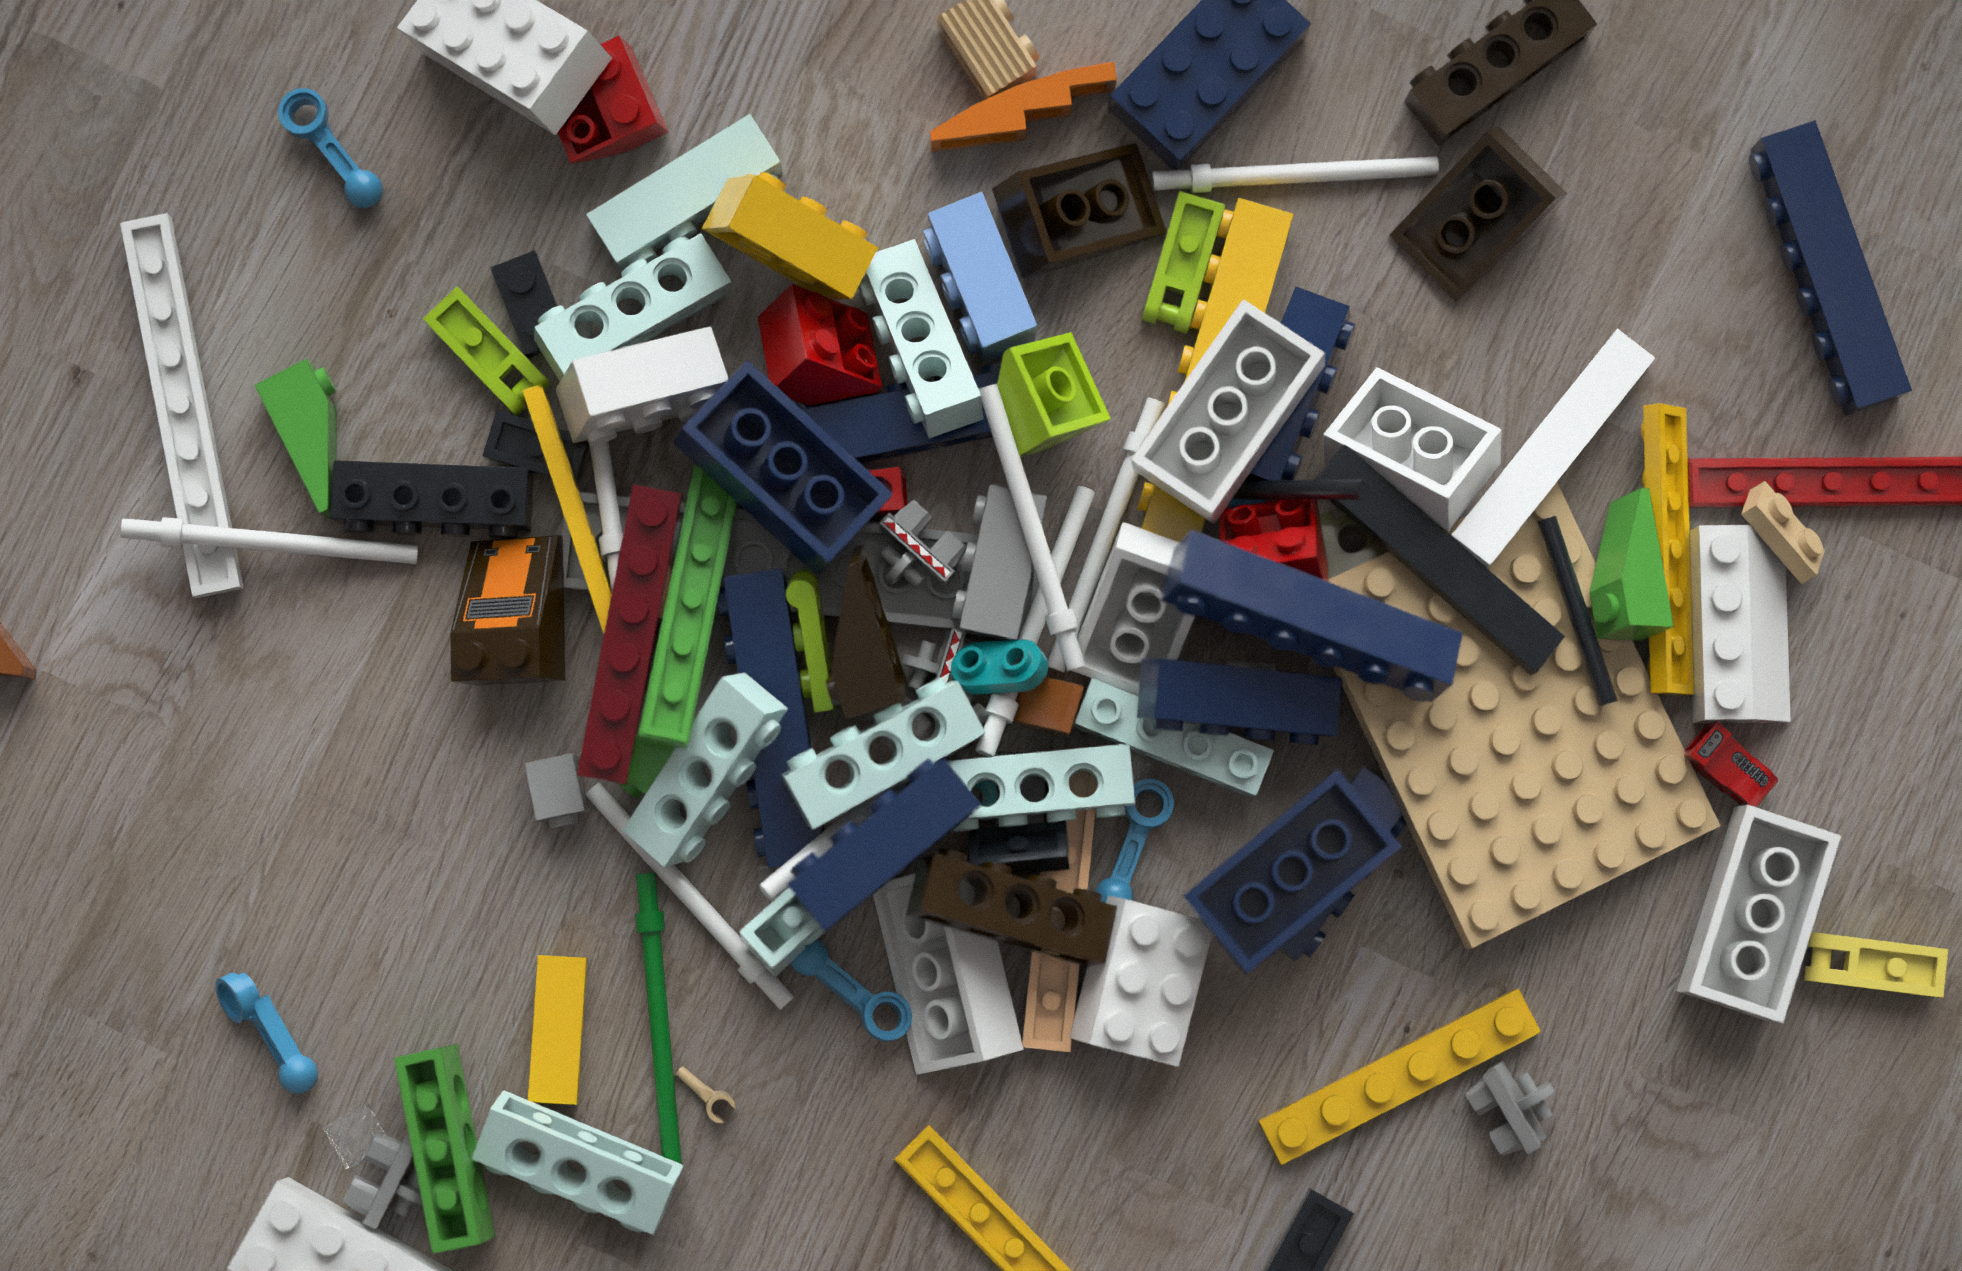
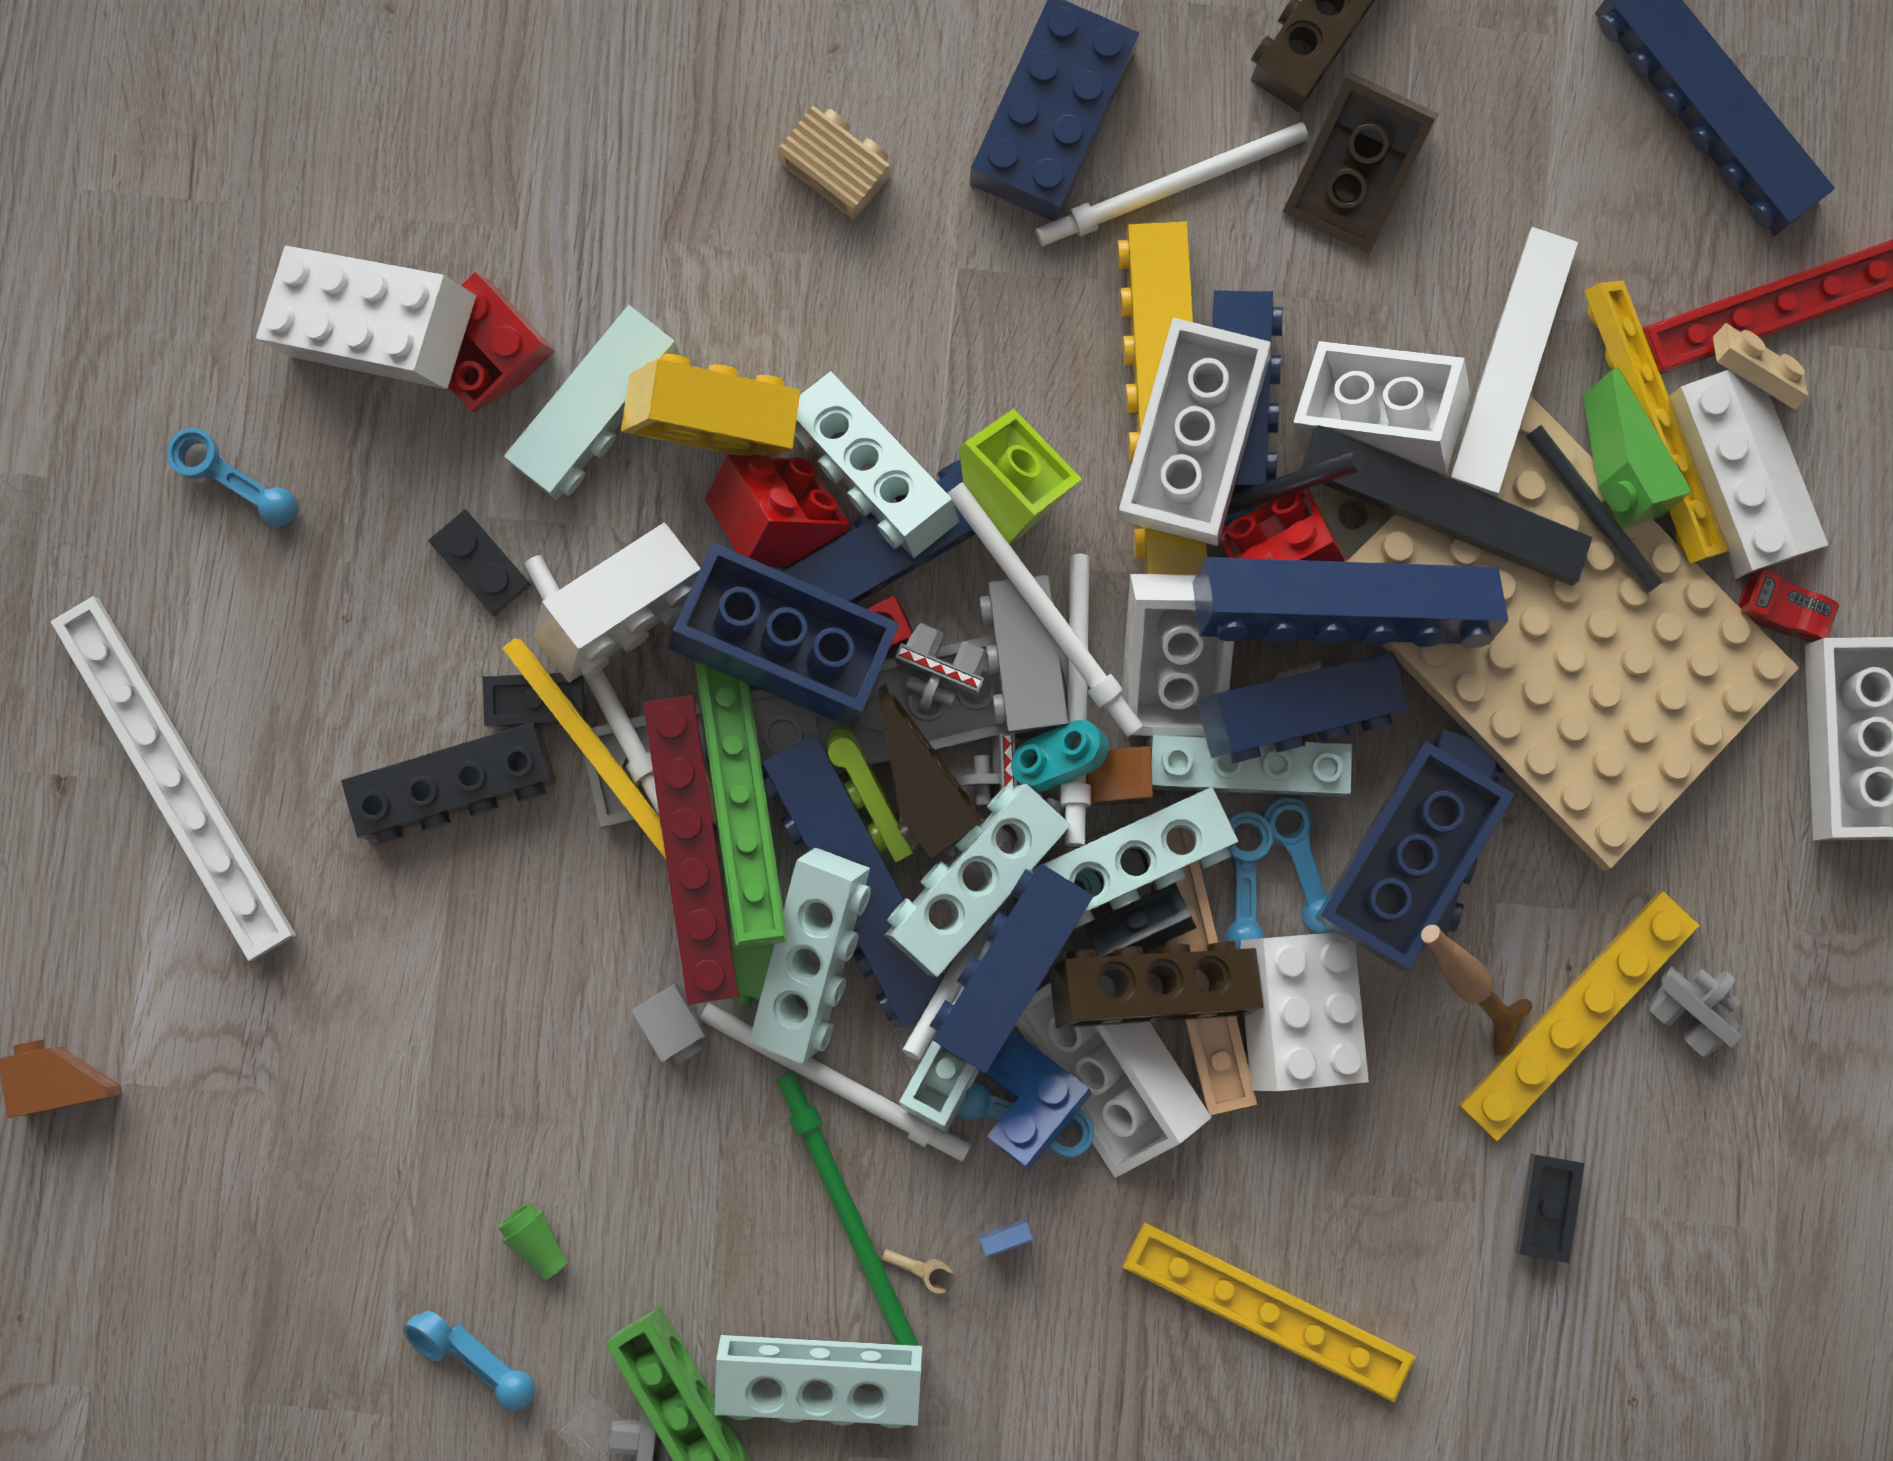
camera: 20 degrees left, 0 degrees up
white bar [121,517,418,564] -> none
bright green slope [254,359,337,519] -> none
lime plate [423,286,551,416] -> none
dark brown slope [450,535,565,686] -> none
yellow tile [528,955,588,1105] -> none
light aqua brick [534,233,731,381] -> none
light blue brick [923,192,1037,364] -> none
orange slope [930,61,1117,152] -> none
dark brown slope [992,143,1167,279] -> none
white bar [1048,397,1165,673] -> none
lime plate [1141,191,1226,334] -> none
none -> bright green cone [498,1202,568,1280]
none -> medium blue tile [979,1218,1033,1258]
none -> blue plate [983,1031,1092,1172]
none -> dark azure piece [1262,795,1333,934]
none -> medium nougat piece [1421,925,1532,1056]

